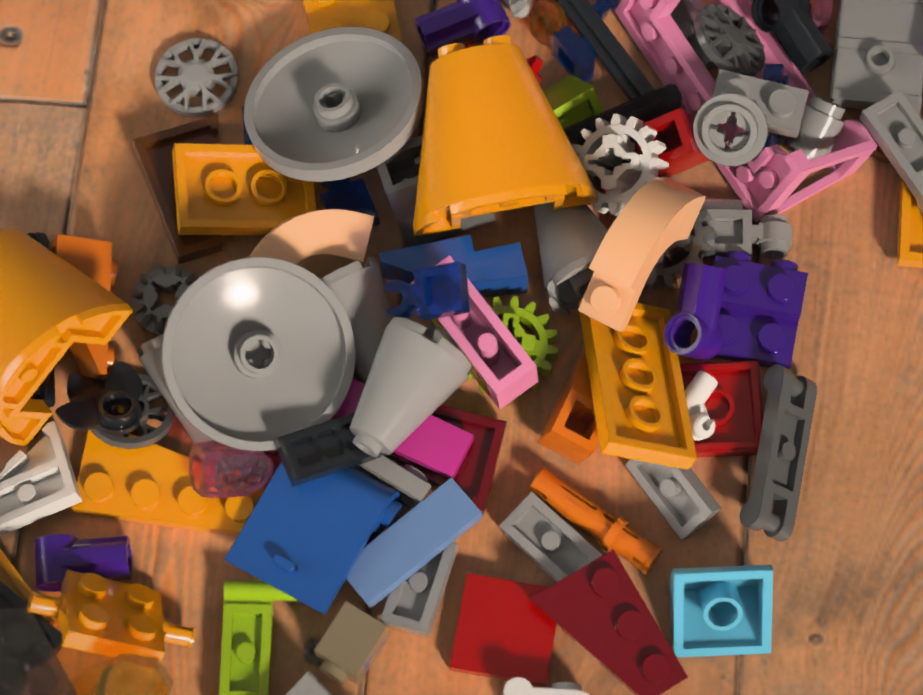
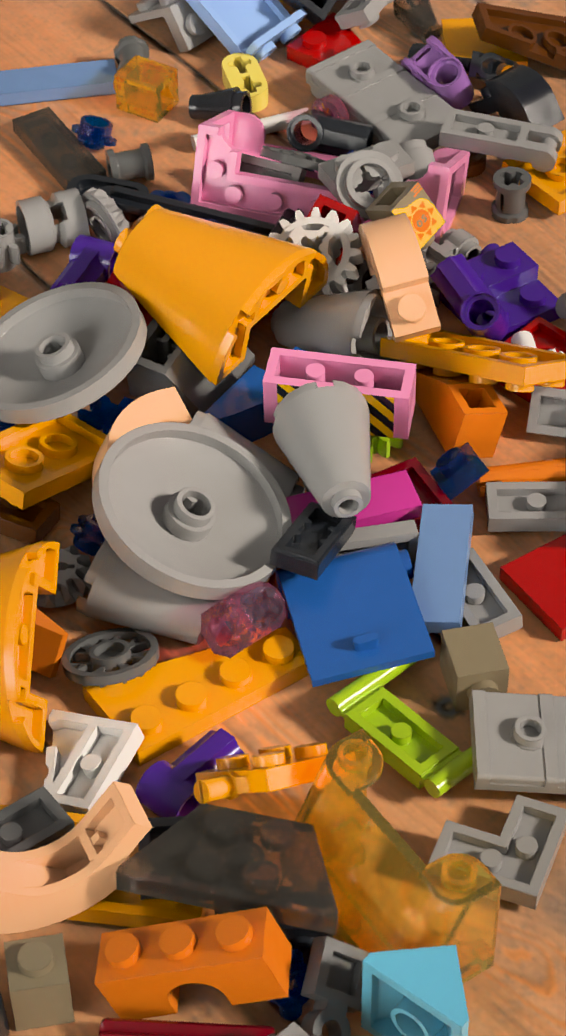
camera: 45 degrees left, 25 degrees down
black plate [55,362,143,435] -> none
clear blue plate [384,261,470,320] -> none
none -> brick [365,181,446,250]
none -> clear blue plate [430,442,489,500]
none -> dark grey bush [491,167,532,224]

